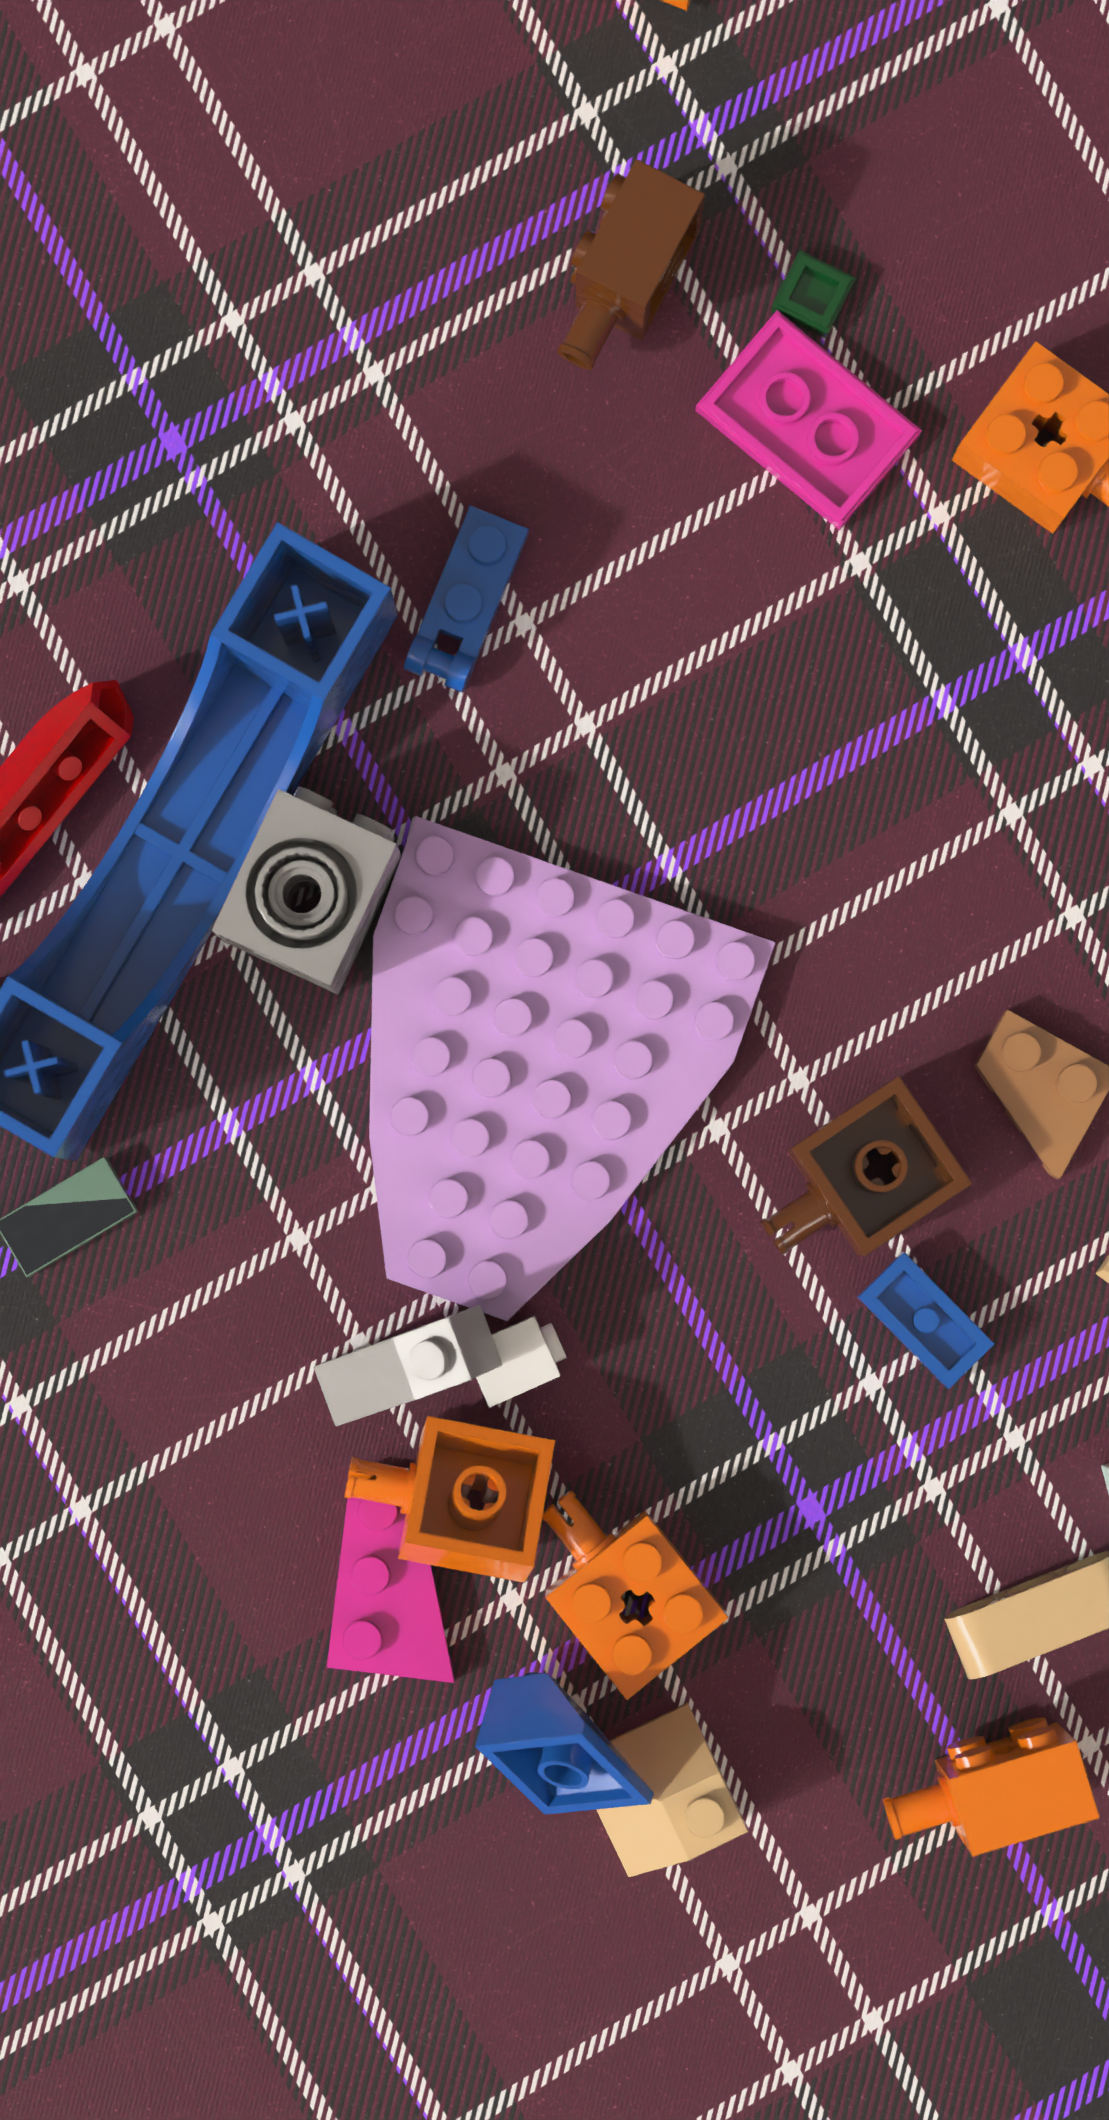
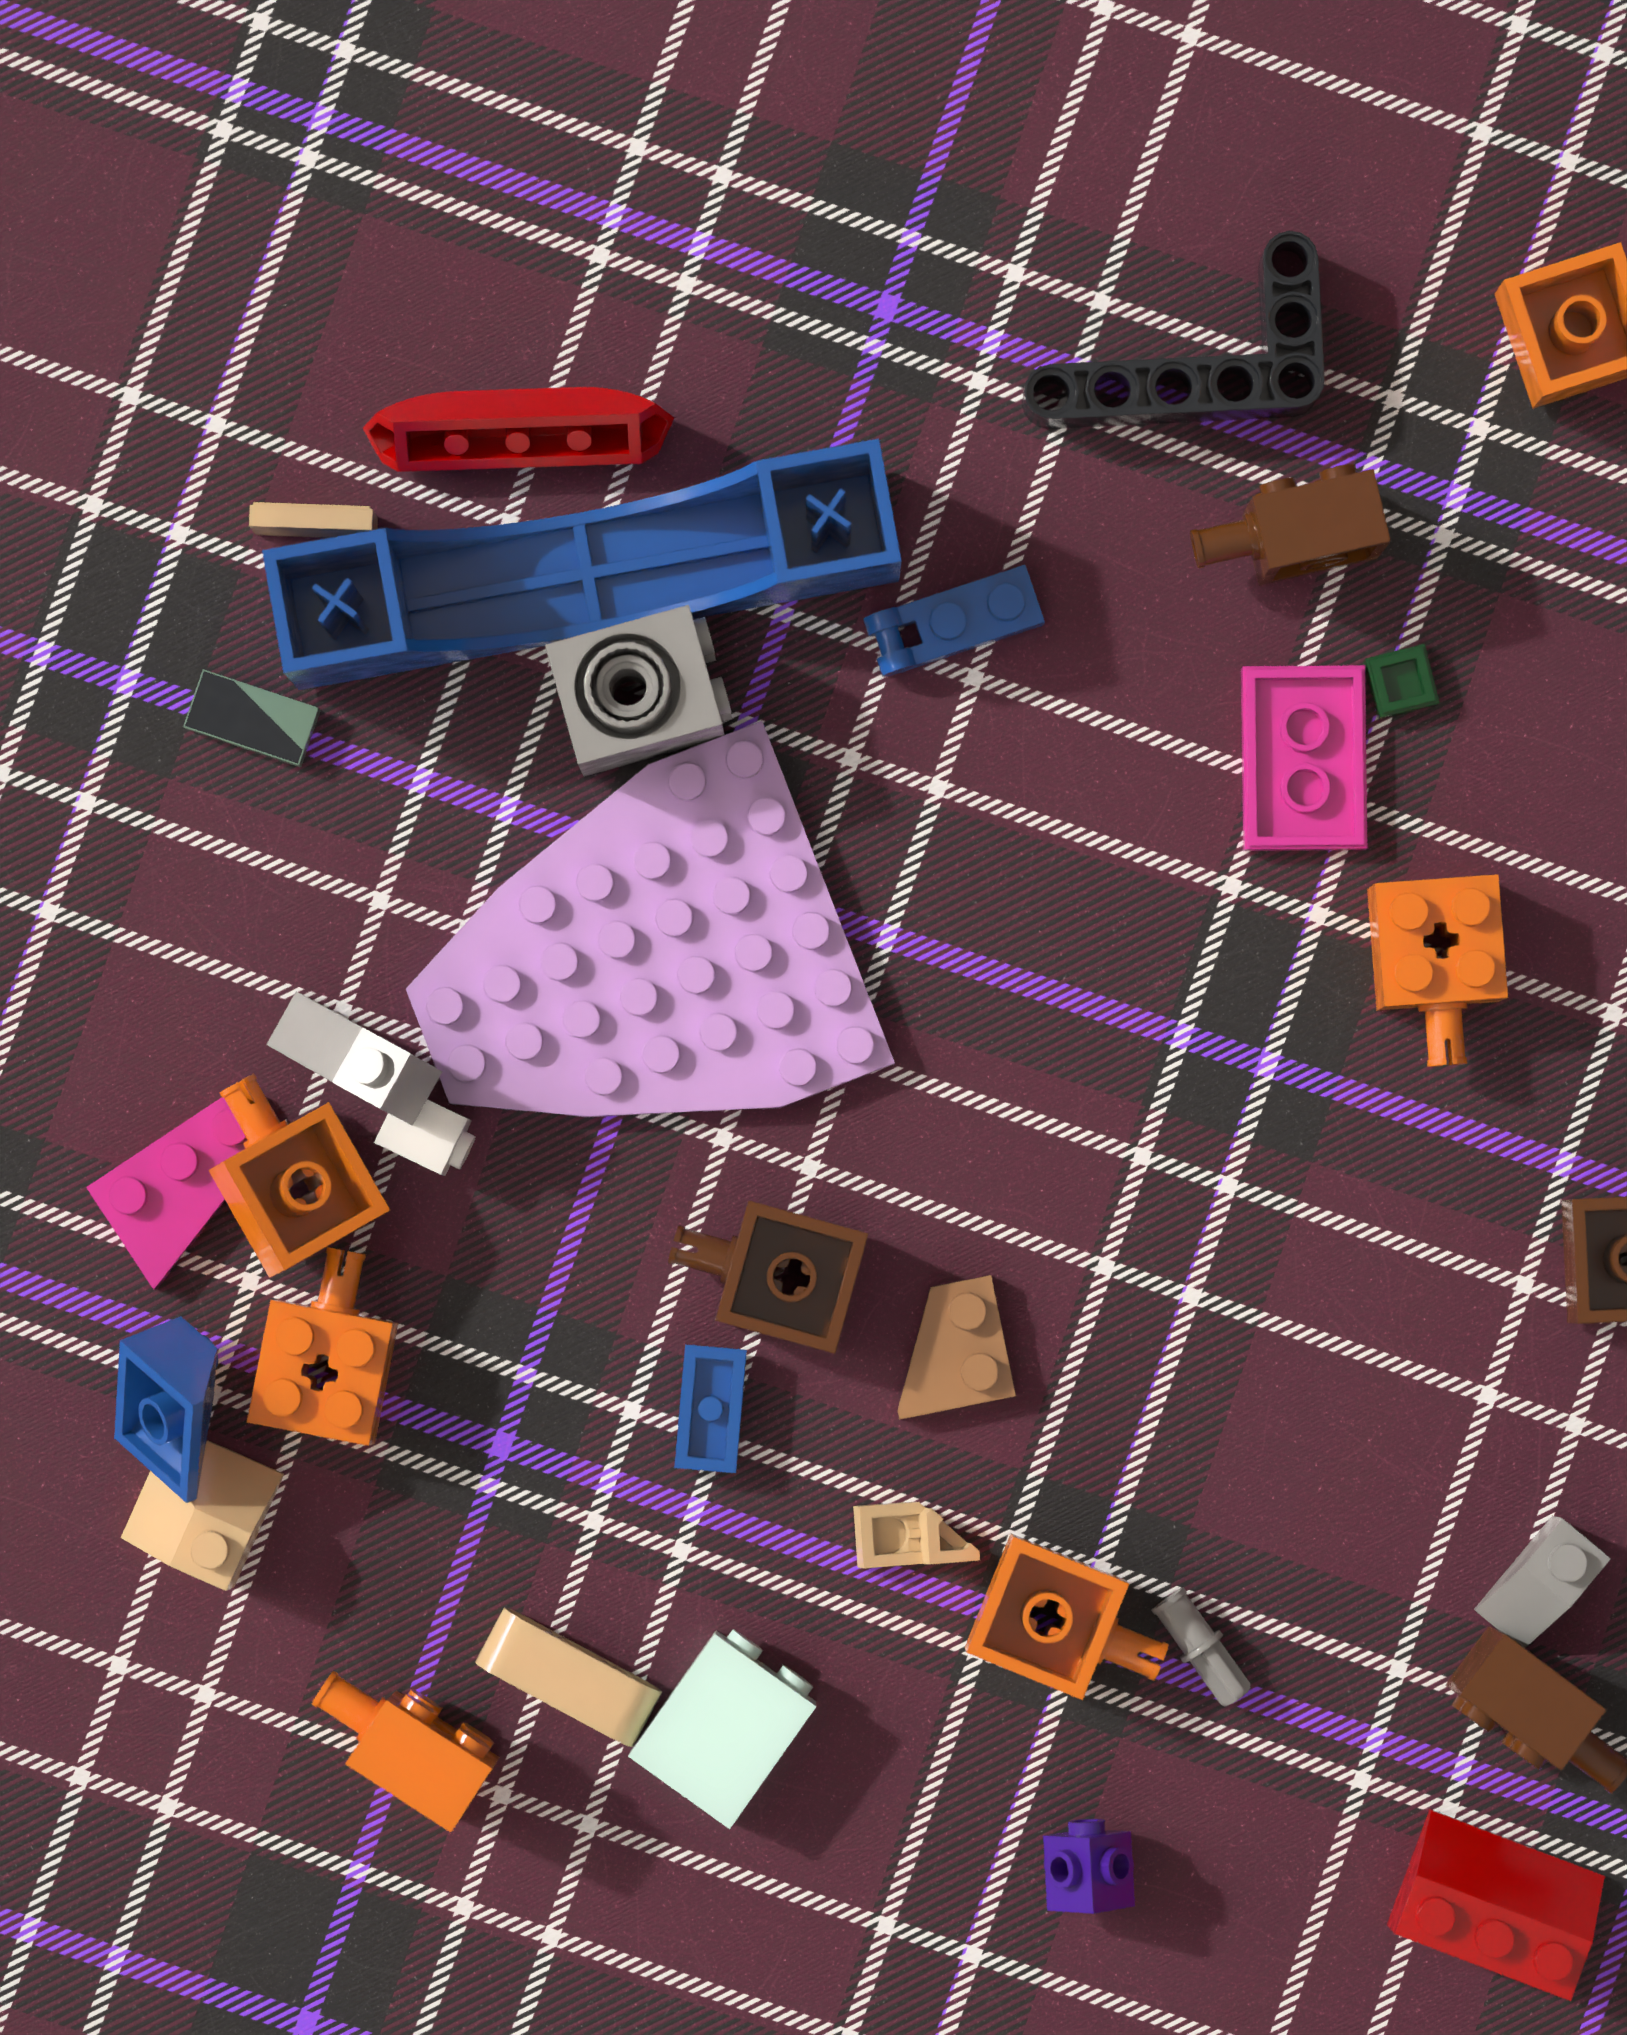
camera: 50 degrees right, 0 degrees up
none -> black beam [1022,231,1325,429]

